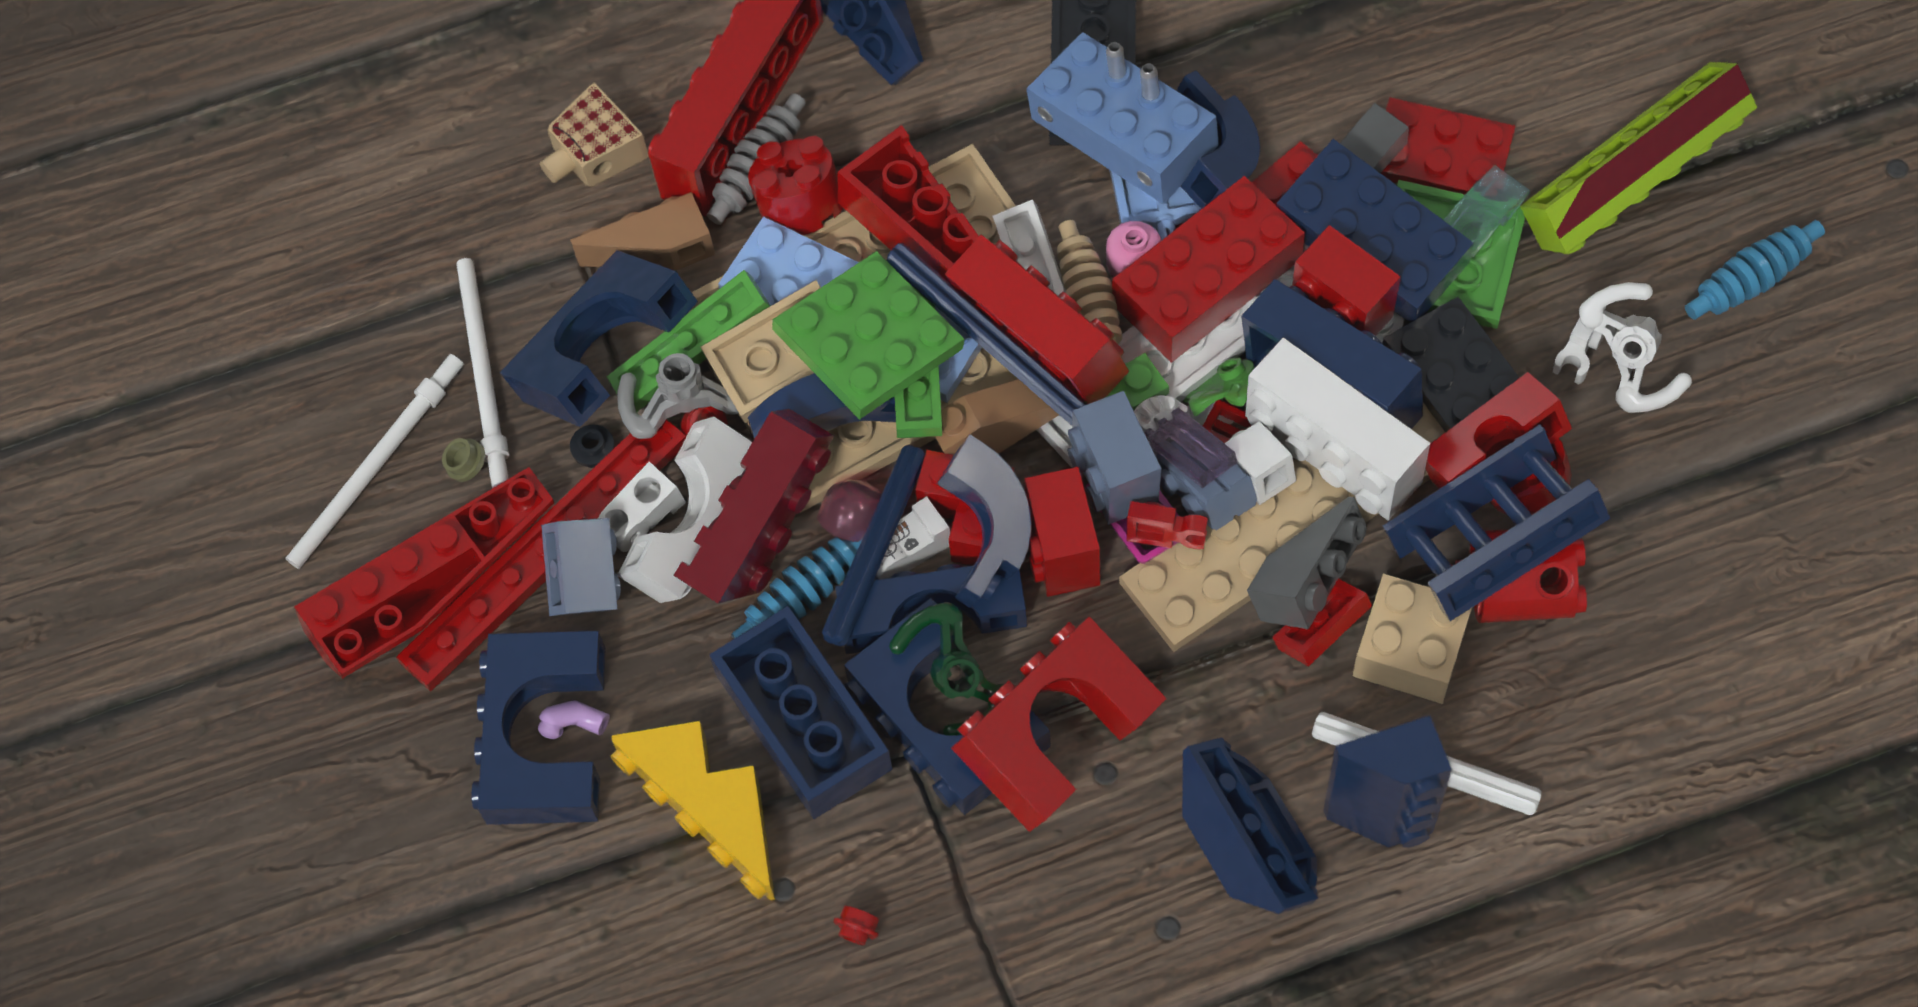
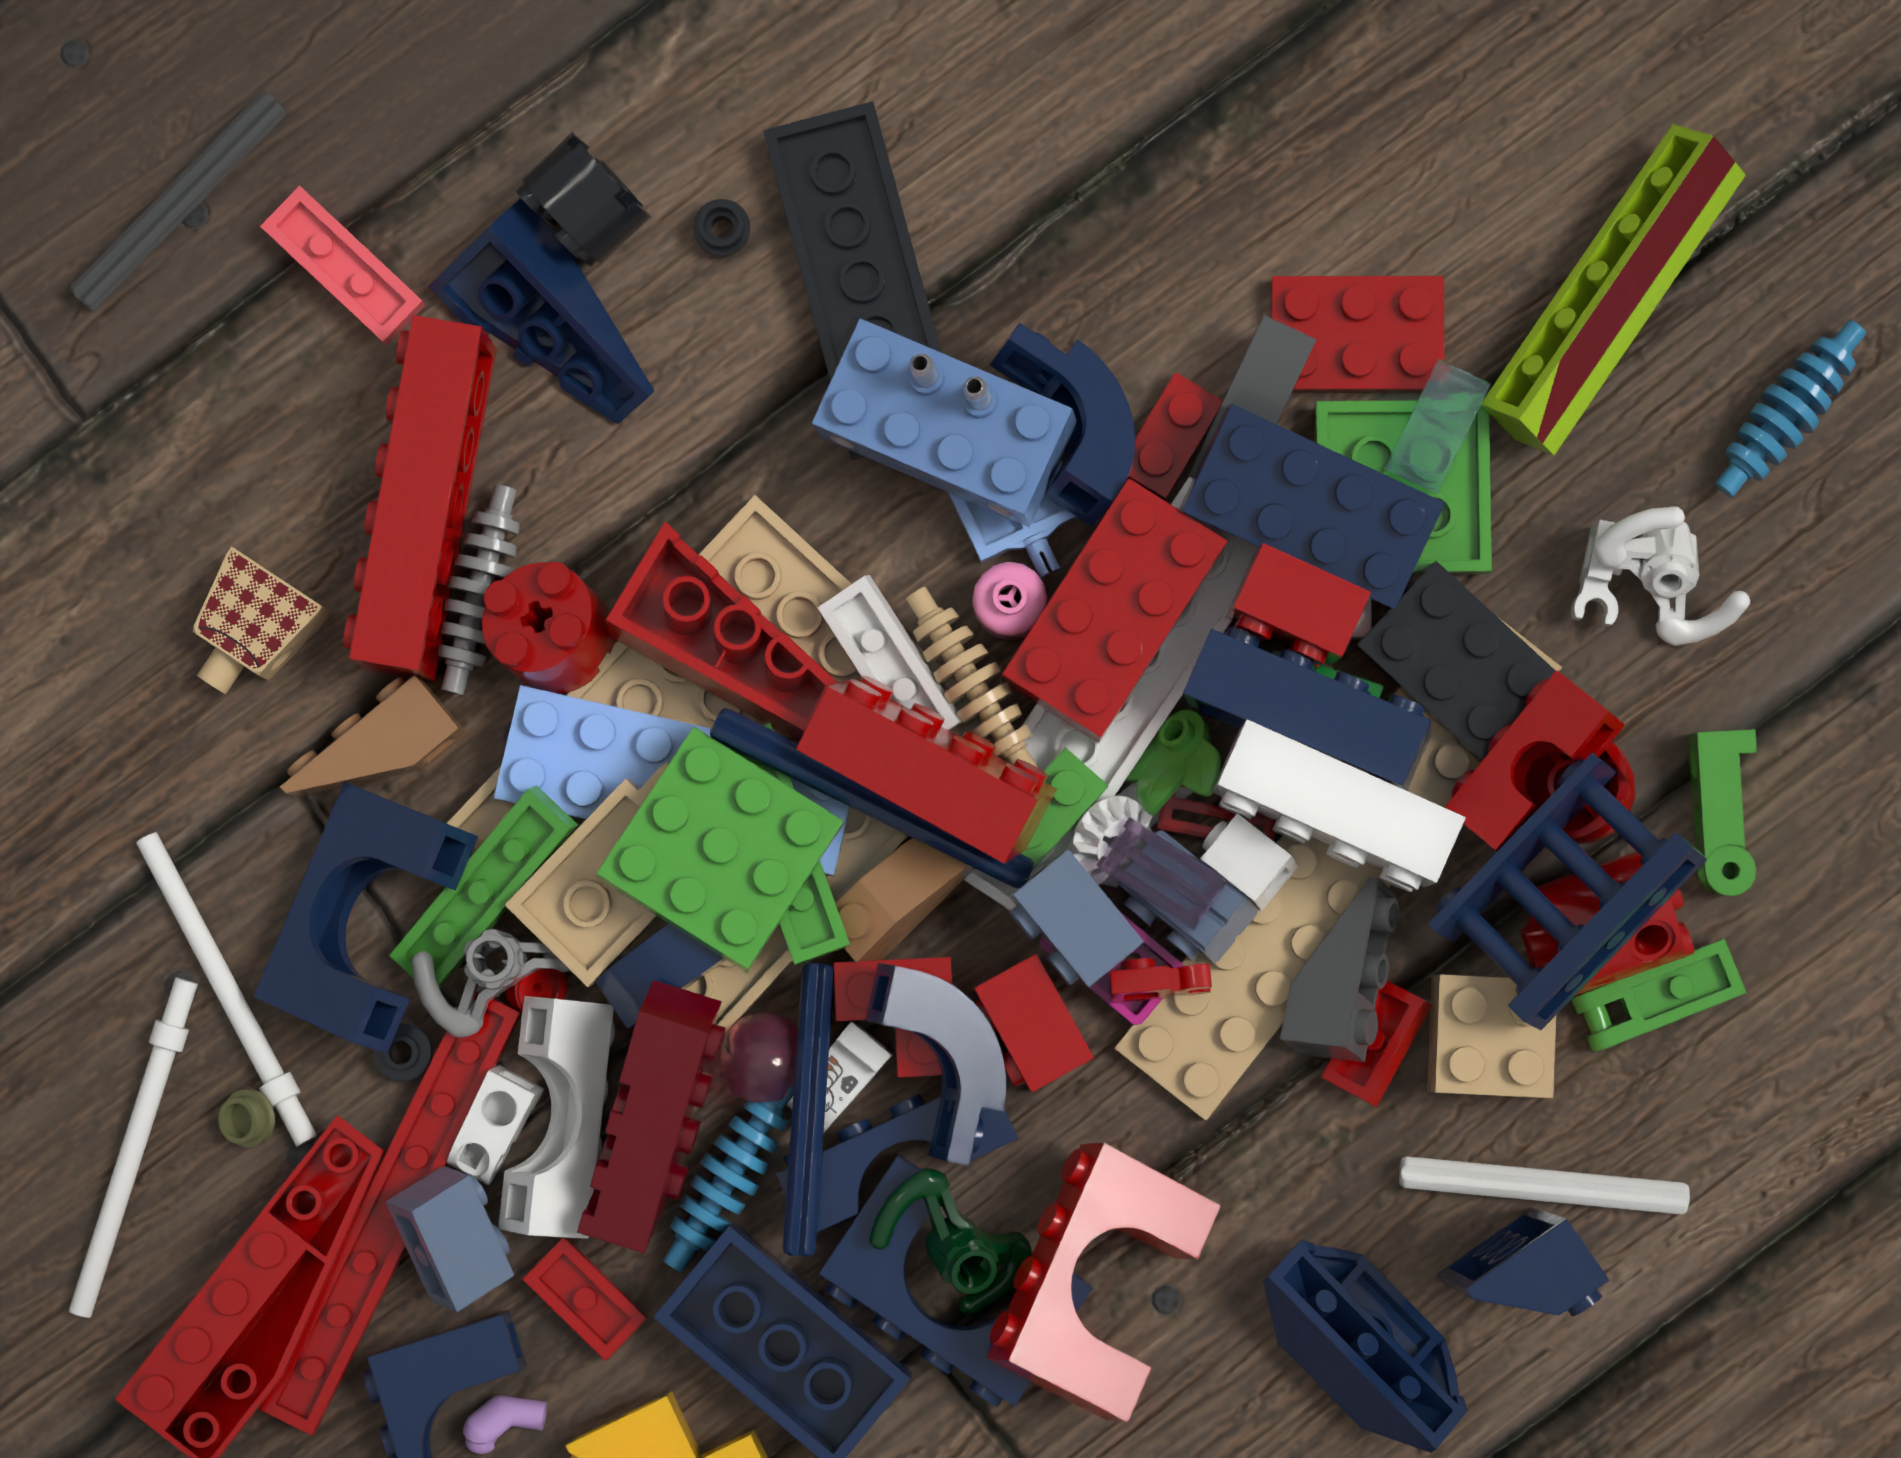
camera: 15 degrees left, 20 degrees up
none -> red plate [522,1237,649,1361]
none -> bright green plate [1571,939,1747,1053]
none -> bright green leg [1687,729,1757,896]

